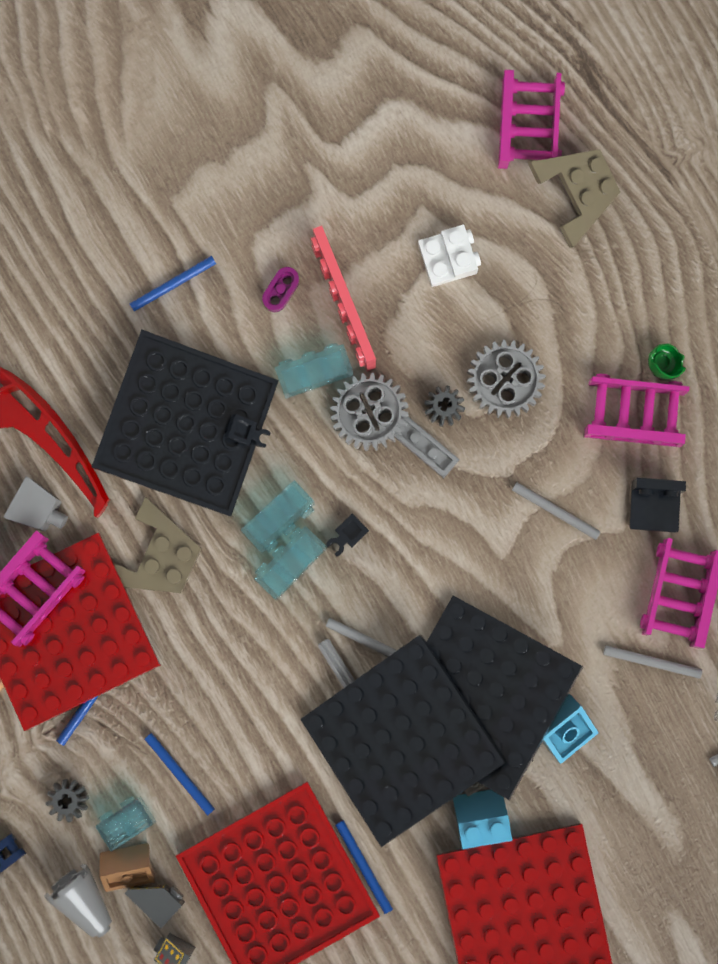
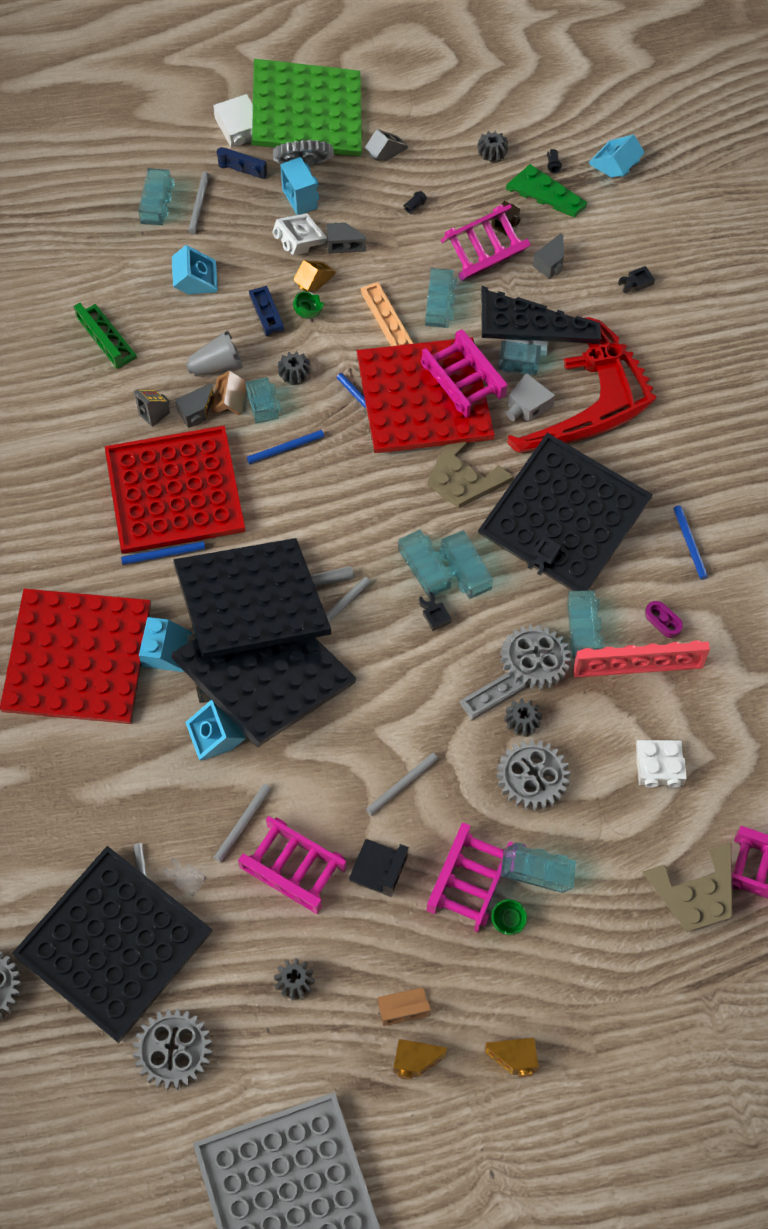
camera: 105 degrees right, 20 degrees down
none -> clear light blue brick [501,843,576,893]

